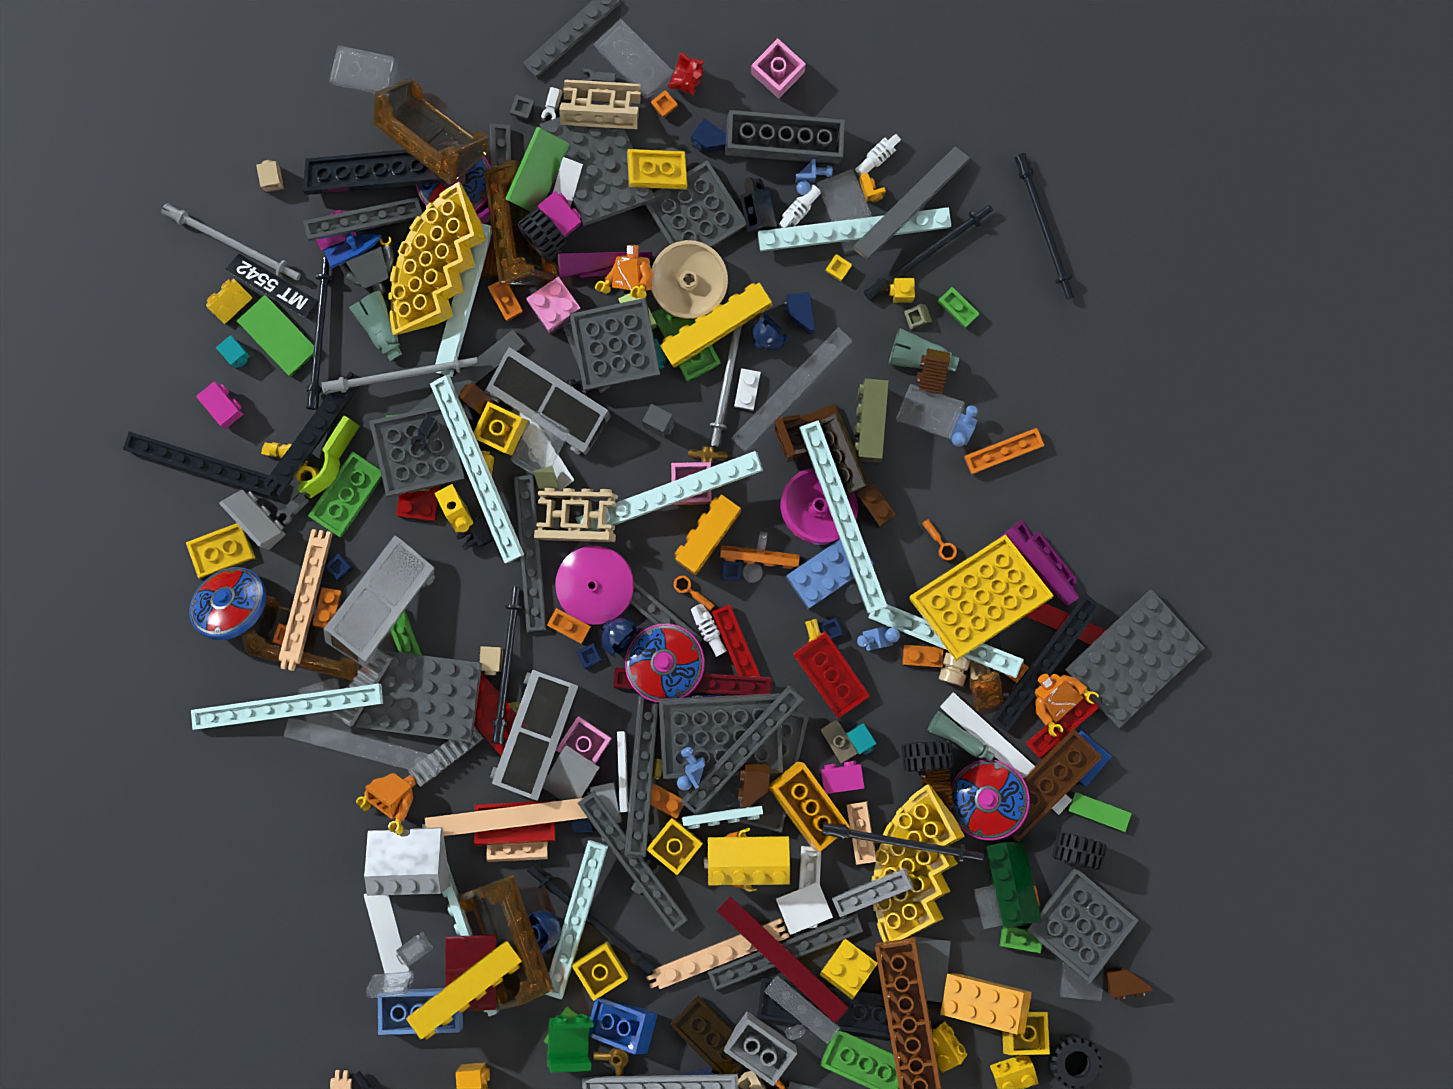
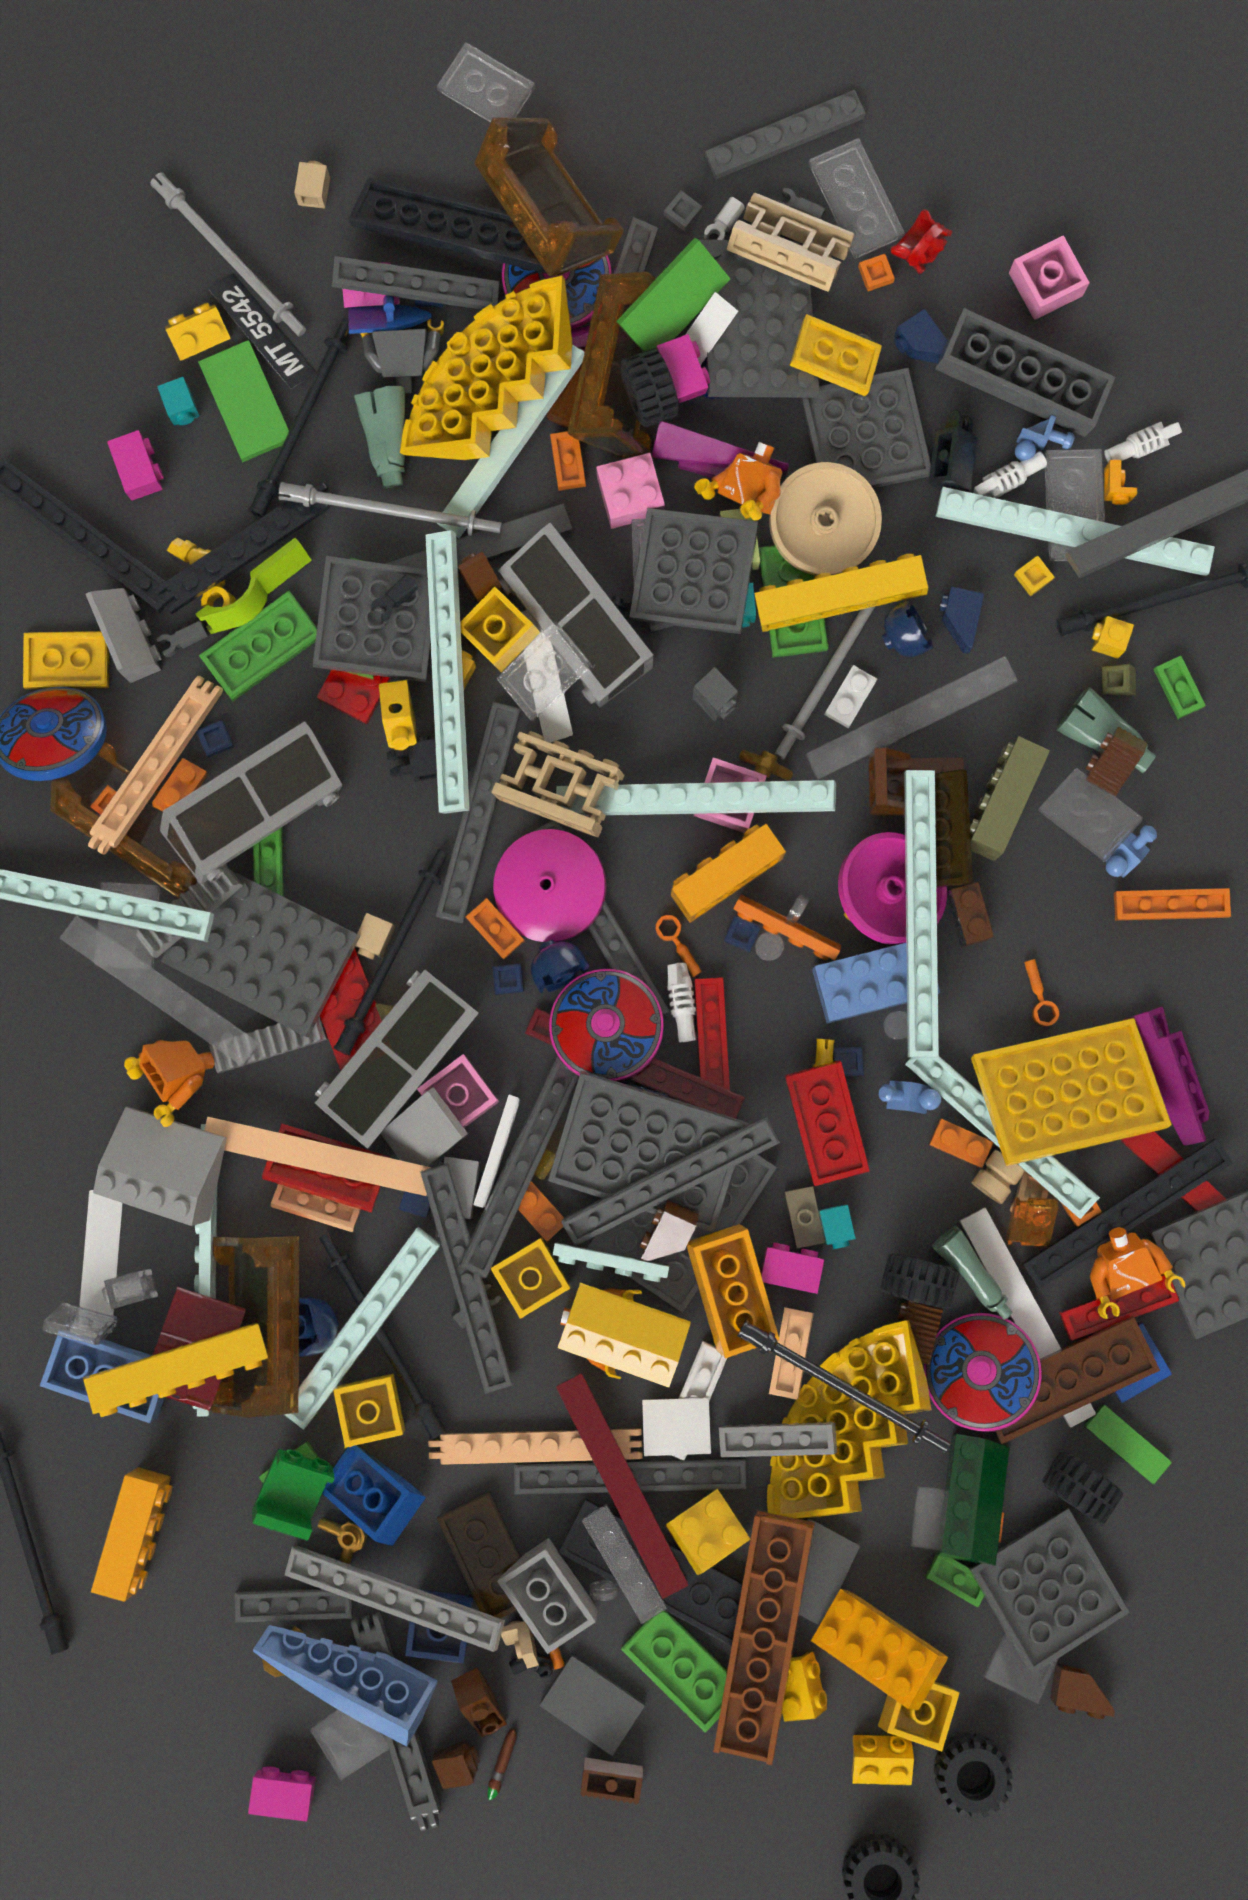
camera: 20 degrees right, 0 degrees up
olive slope [534,465,559,489] -> none
medium blue piece [677,747,705,791] -> none

